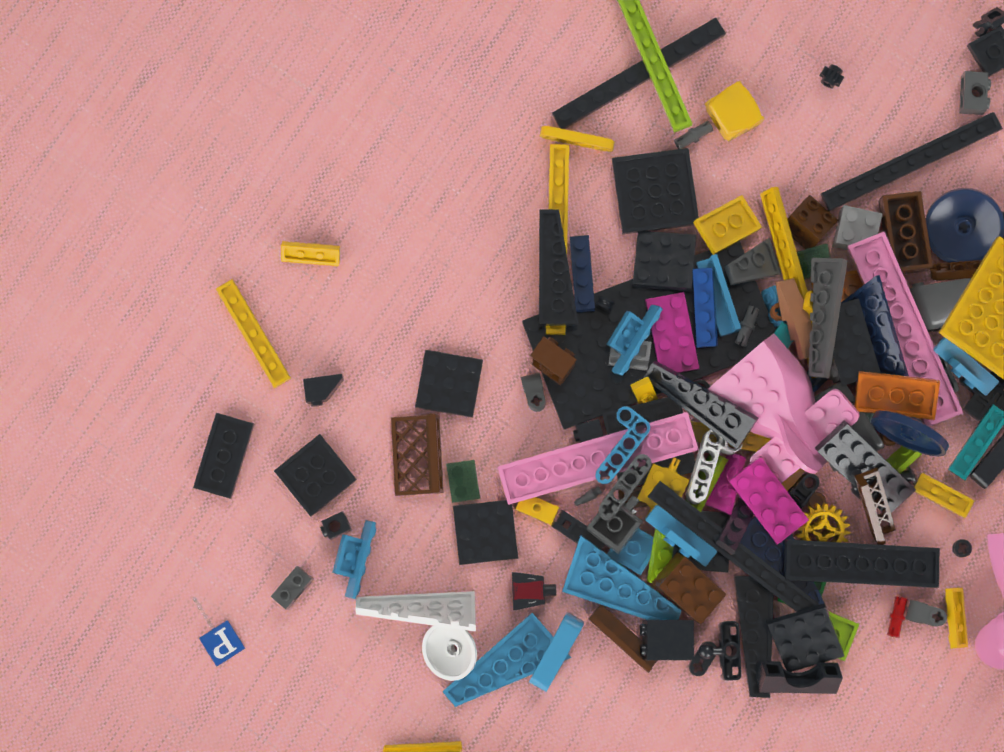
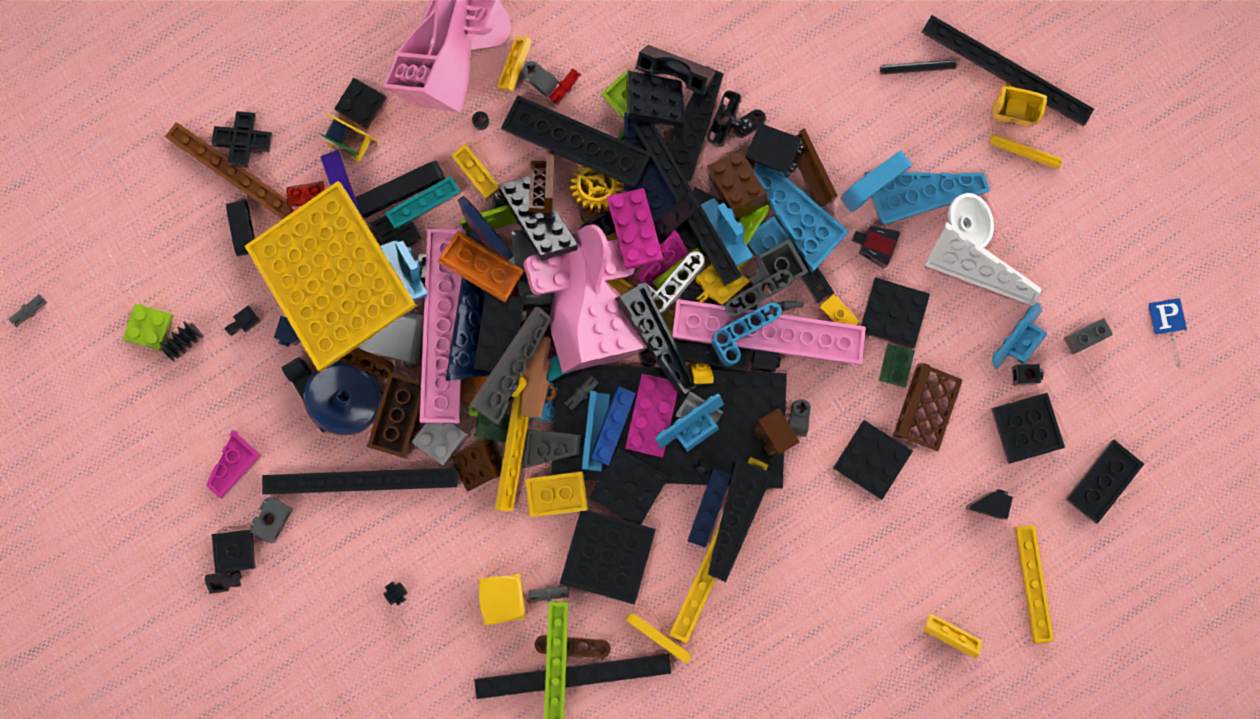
camera: 160 degrees left, 0 degrees up
none -> reddish brown beam [535,635,611,658]

